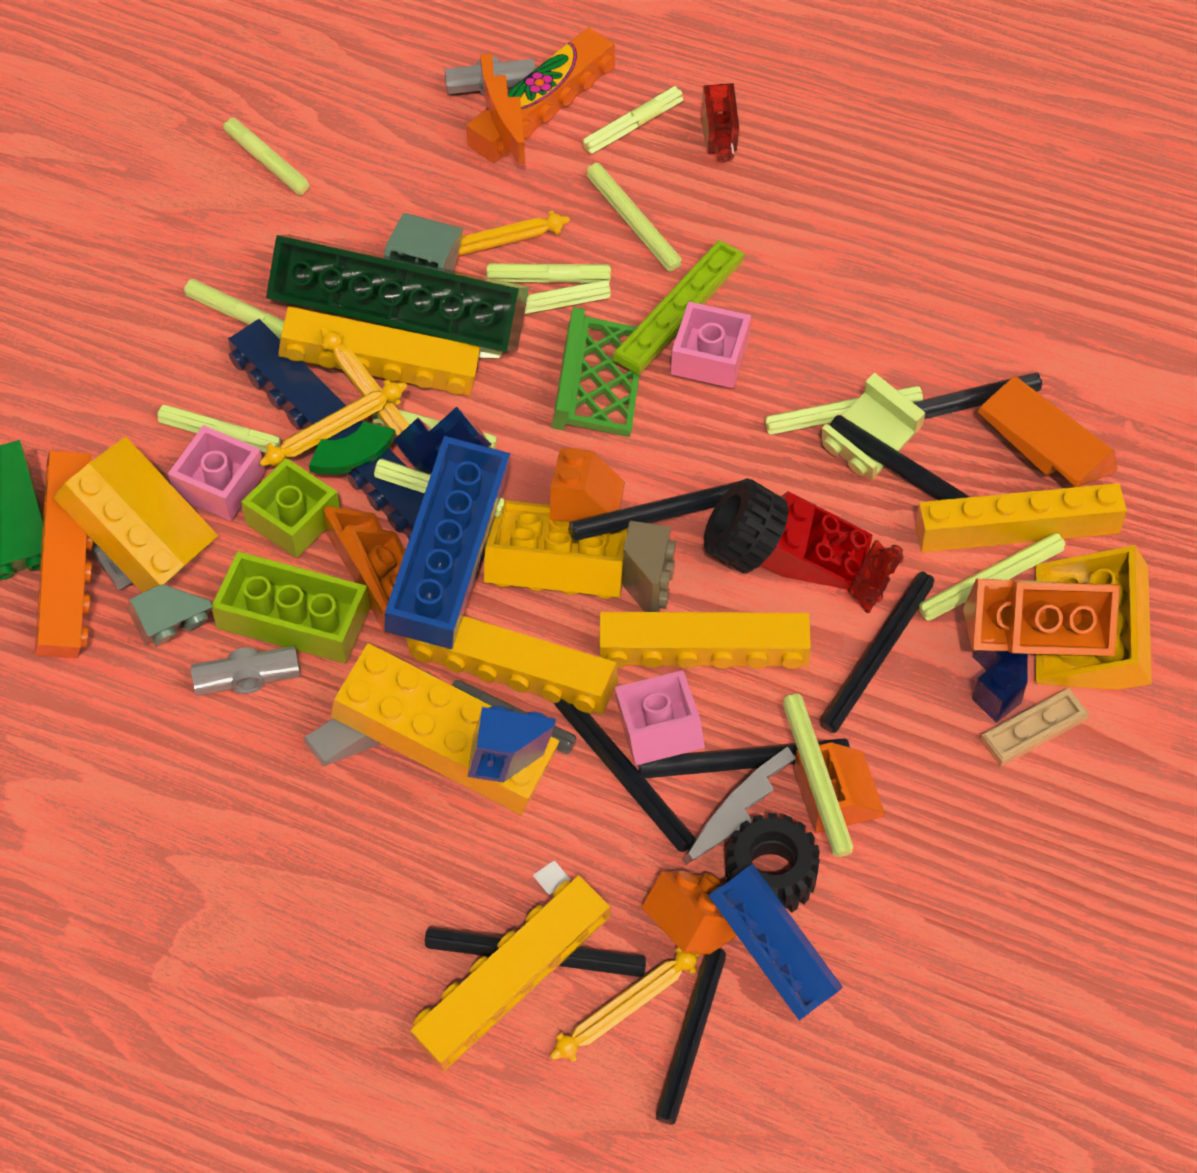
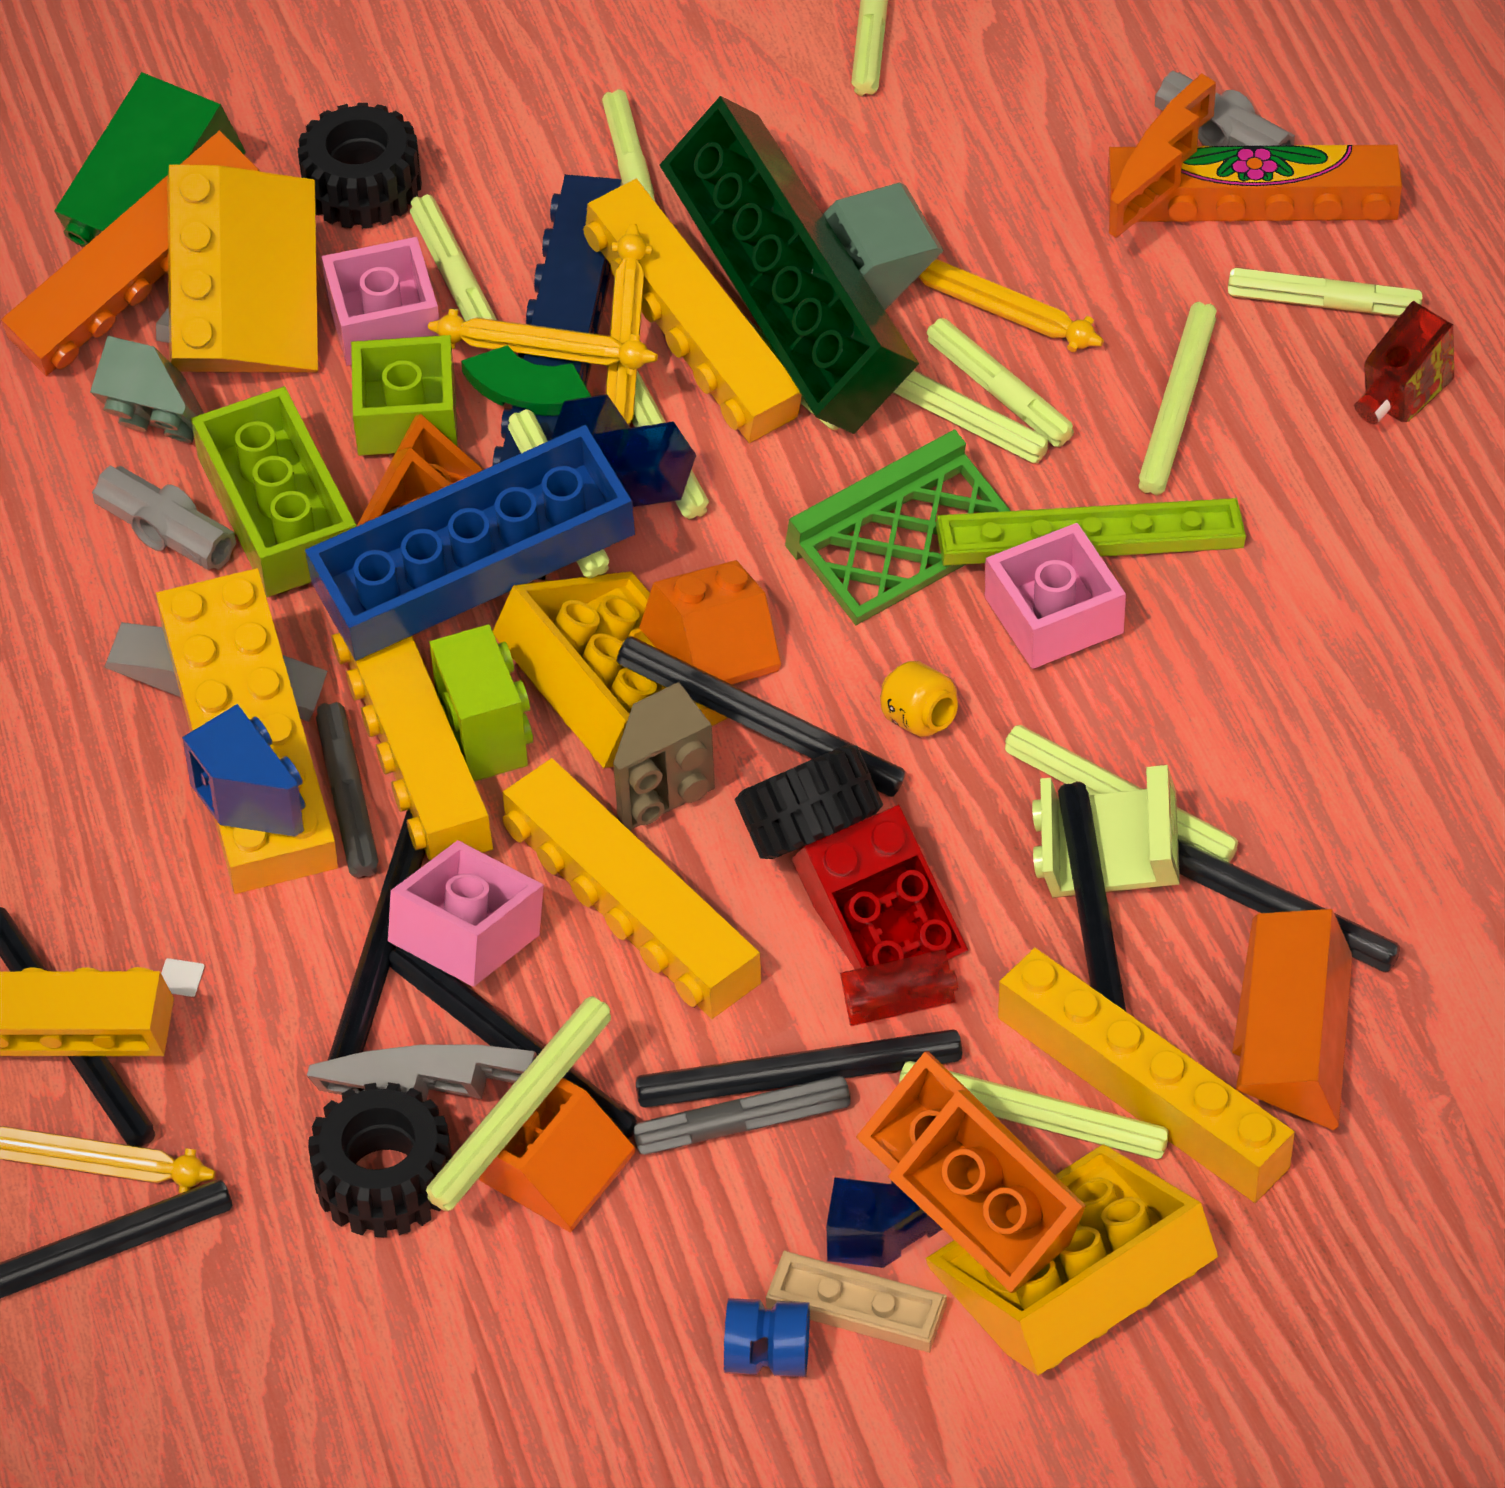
camera: 50 degrees right, 5 degrees down
orange slope [641,871,737,955] -> none
blue fence [708,864,843,1021] -> none
none -> black tyre [297,103,422,229]
none -> lime brick [429,624,533,782]
none -> dark grey axle [633,1076,850,1155]
none -> blue wheel [724,1298,810,1377]
none -> yellow head [880,661,958,737]

